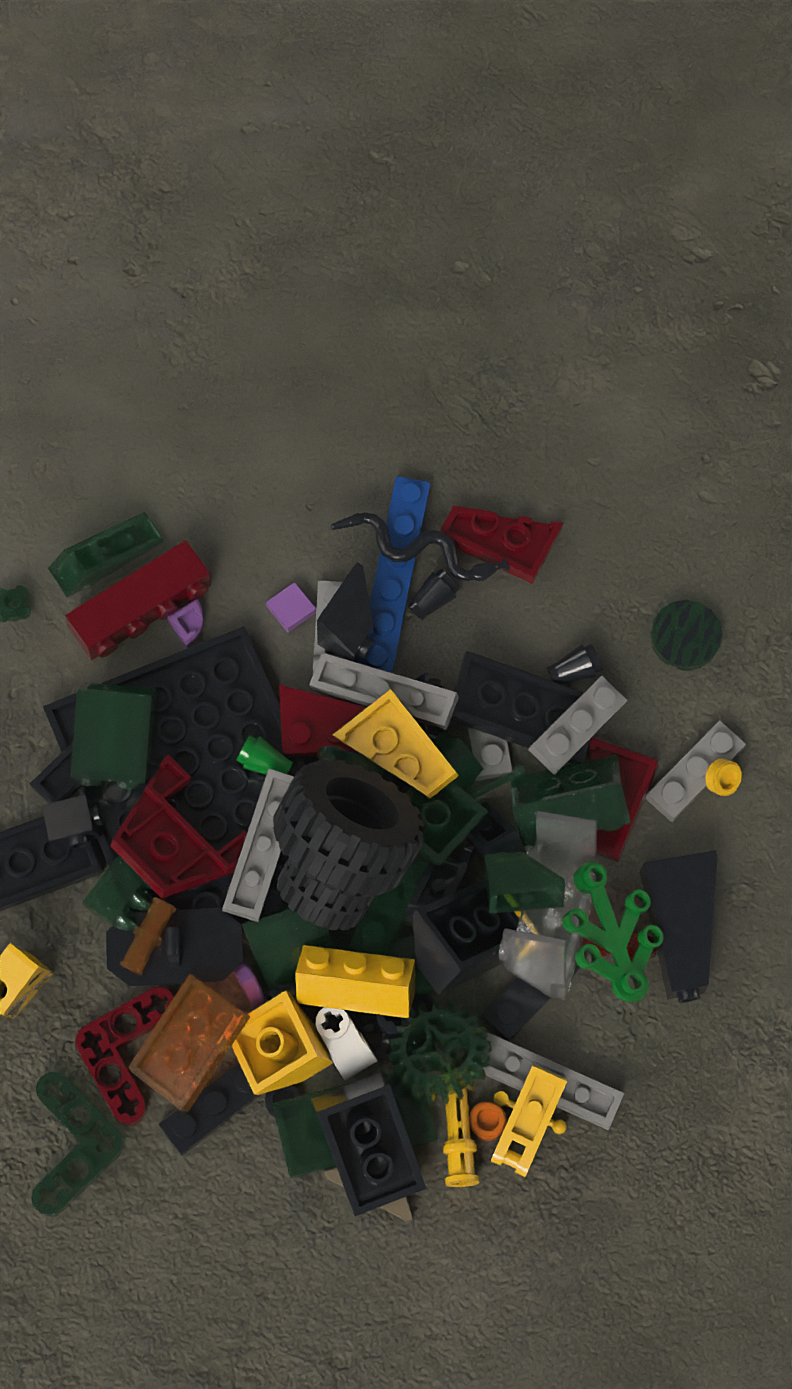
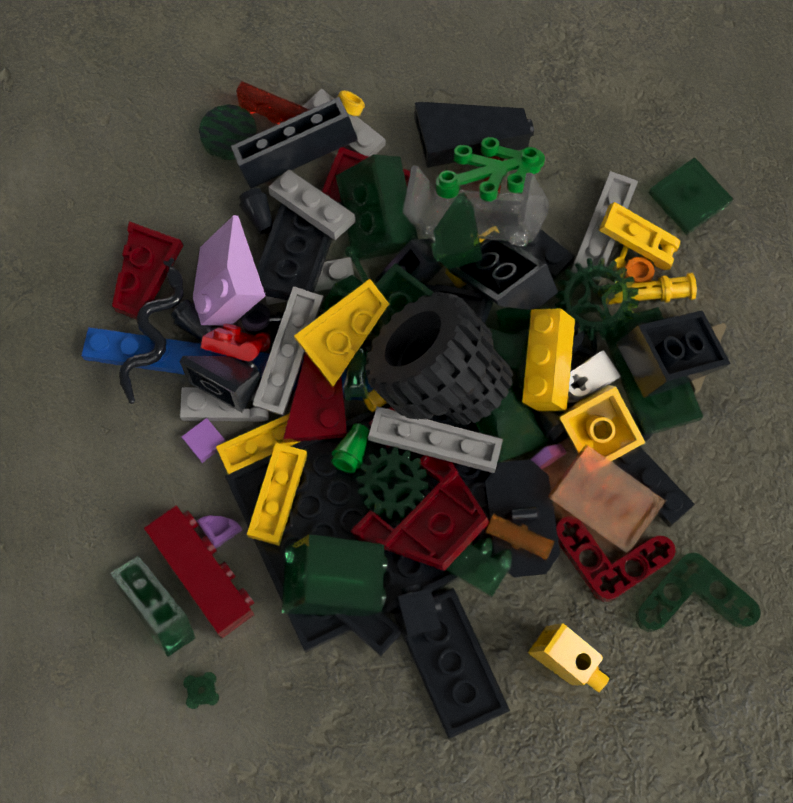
camera: 90 degrees left, 0 degrees up
none -> lavender slope [193,215,266,326]
none -> red plate [200,324,272,361]
none -> yellow plate [216,413,301,474]
none -> black brick [231,97,358,189]
none -> clear red plate [236,81,310,124]
none -> black tile [241,303,271,335]
none -> yellow plate [247,443,307,545]
none -> clear green gear [357,447,428,519]
none -> clear green plate [649,157,733,235]

